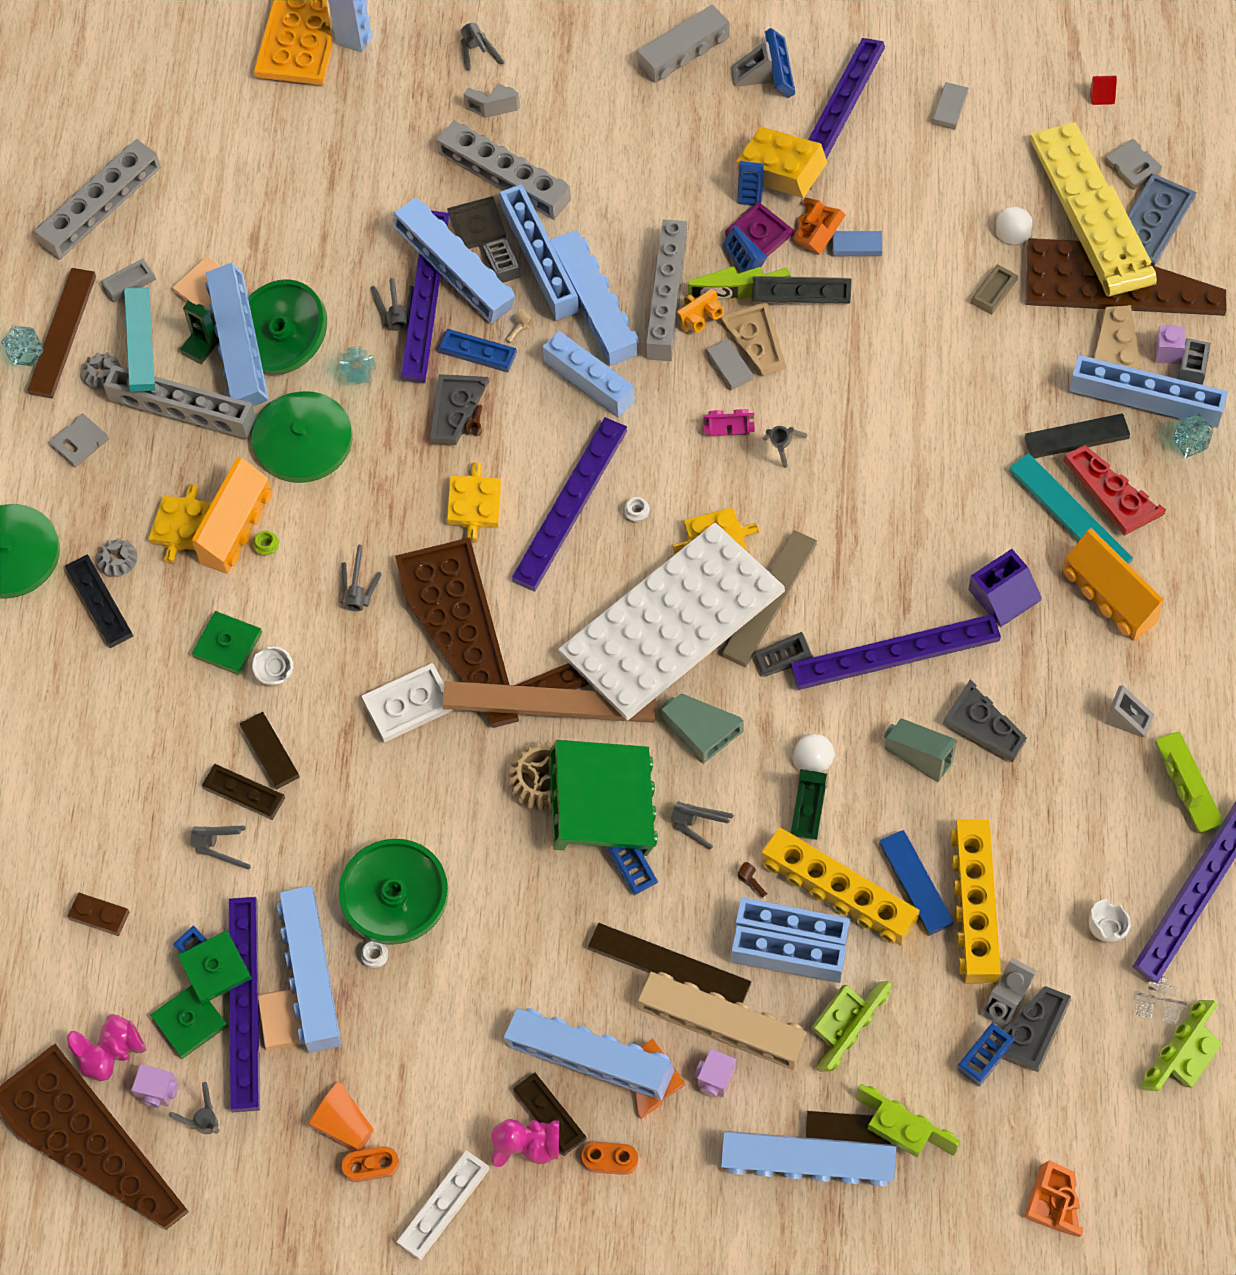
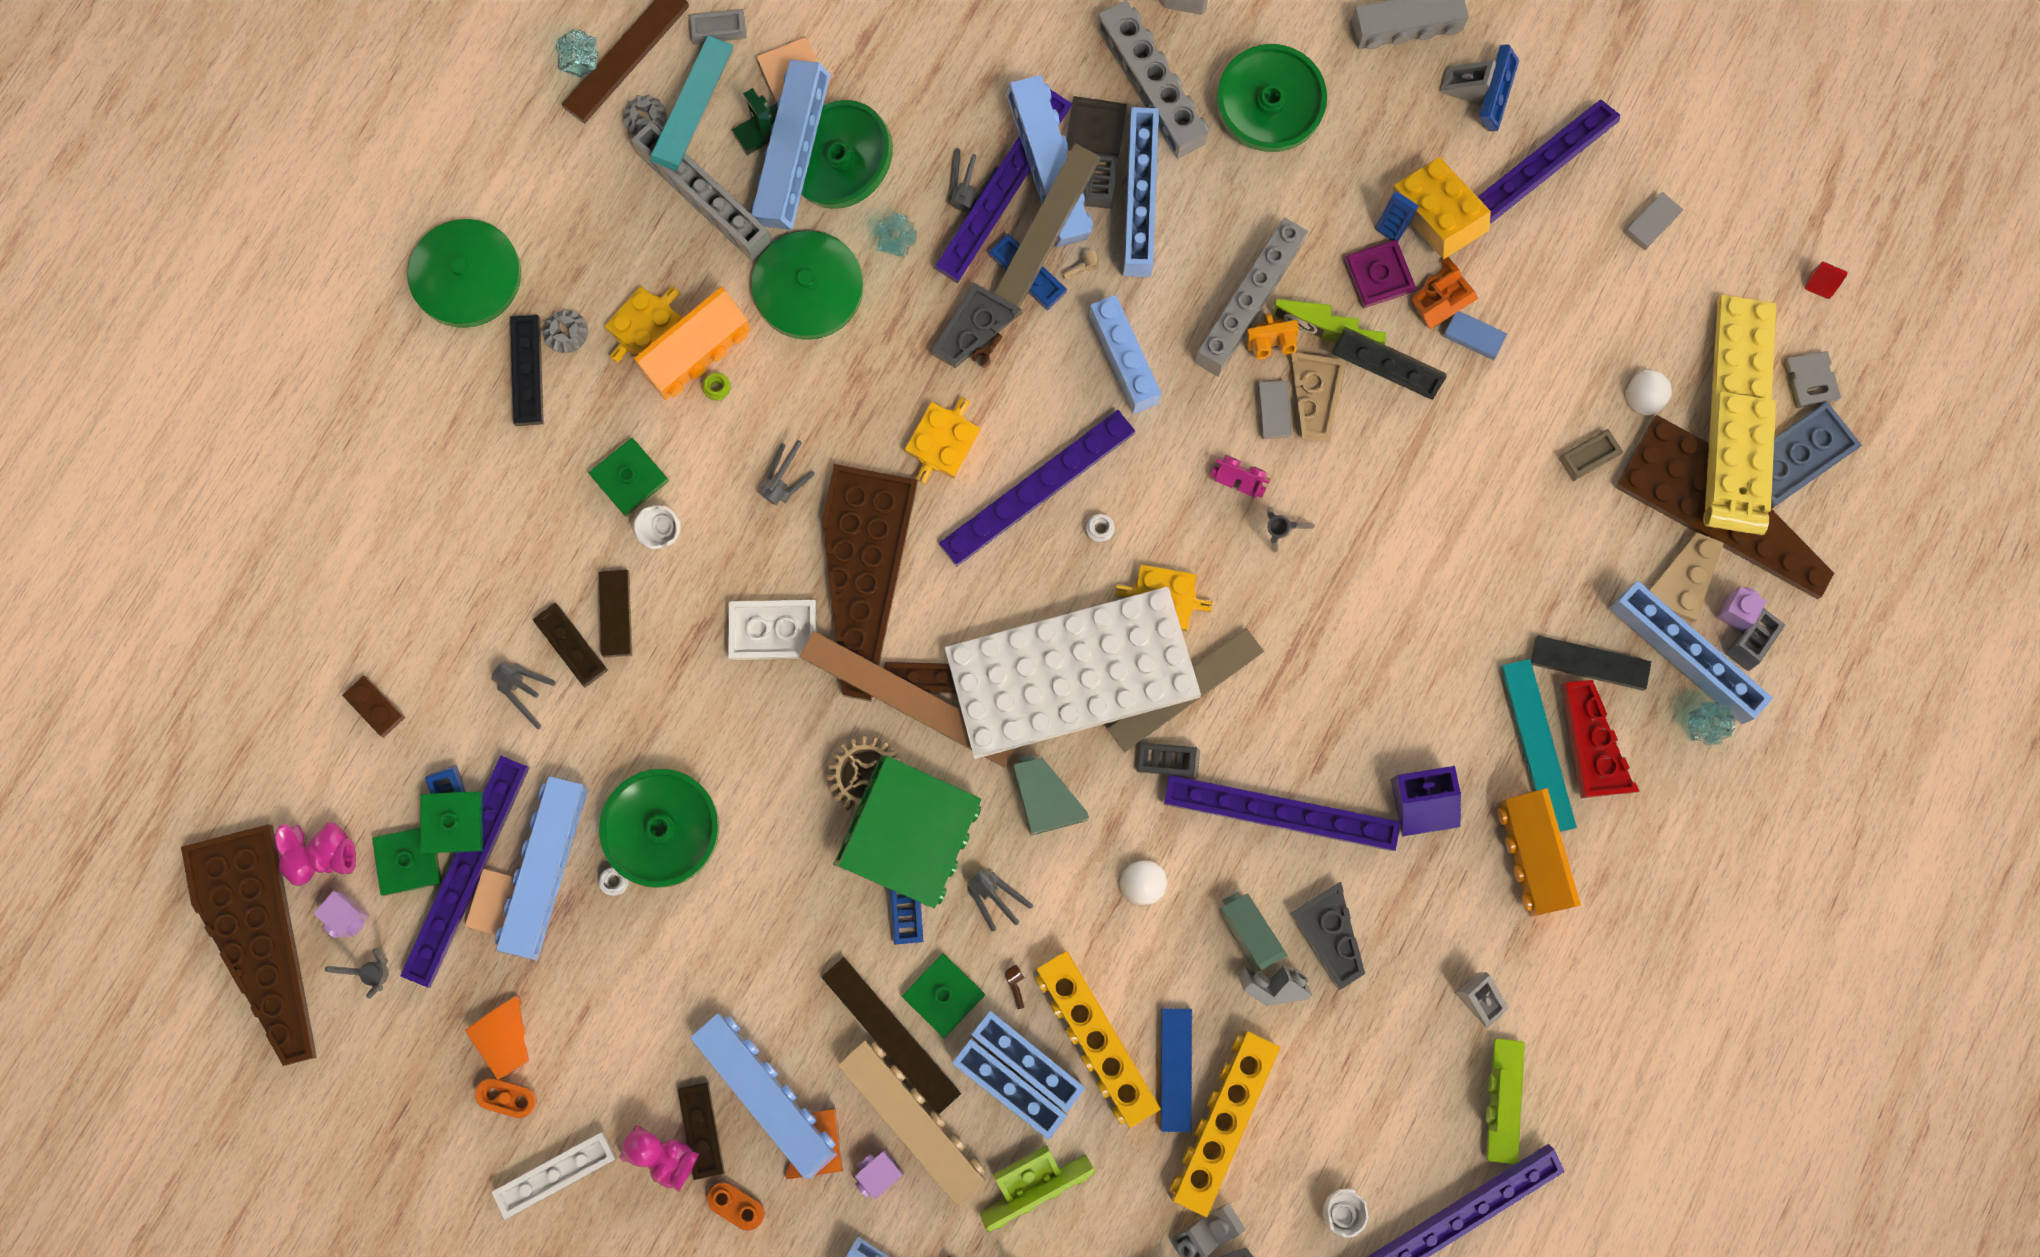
camera: 20 degrees right, 15 degrees up
light grey piece [49,413,109,468] -> none
light blue brick [550,230,639,366] -> none
blue slope [722,226,767,273] -> none
dark green bracket [791,769,828,840] -> none
none -> green plate [901,953,986,1038]
none -> dark tan tile [994,143,1101,308]
none -> green dish [1217,44,1327,152]
none -> light grey slope [1238,965,1312,1006]

